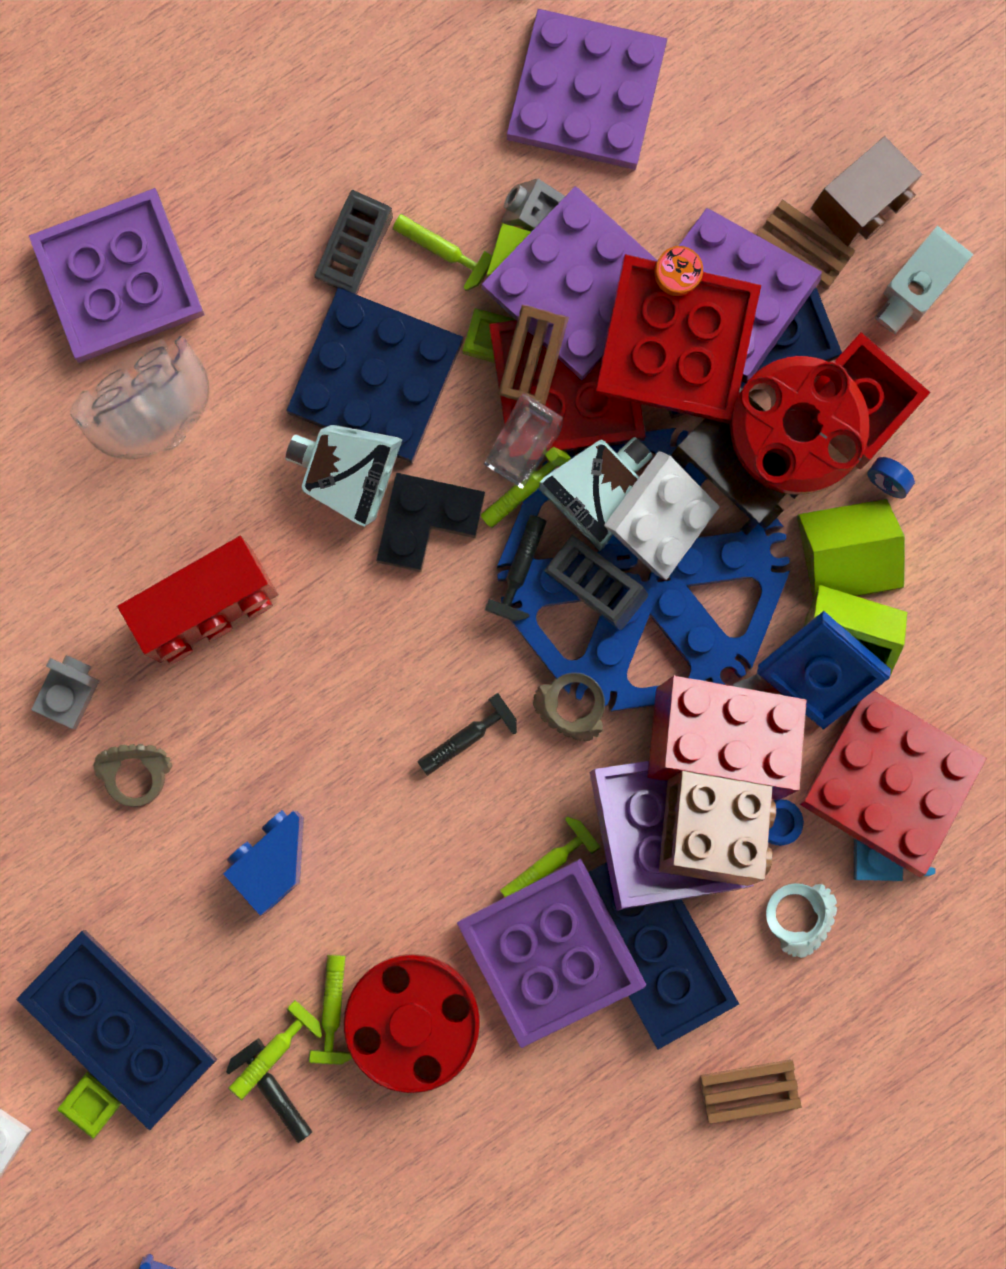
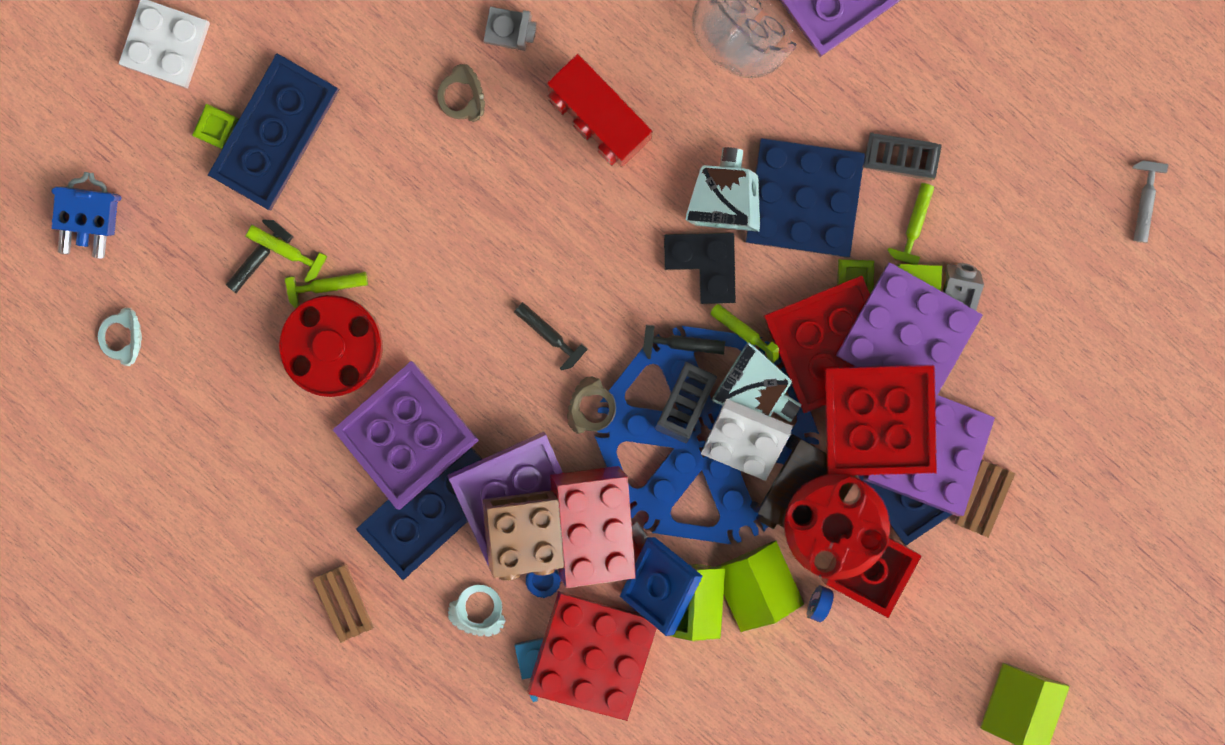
camera: 75 degrees right, 5 degrees up
blue slope [223,810,304,916] -> none
clear slope [484,392,563,489] -> none
medium nougat tile [498,304,569,408] -> none
lime piece [500,817,601,897] -> none
medium lavender plate [507,9,667,170] -> none
tile [654,246,703,296] -> none
brick [810,136,923,247] -> none
light aqua torso [875,226,973,334] -> none

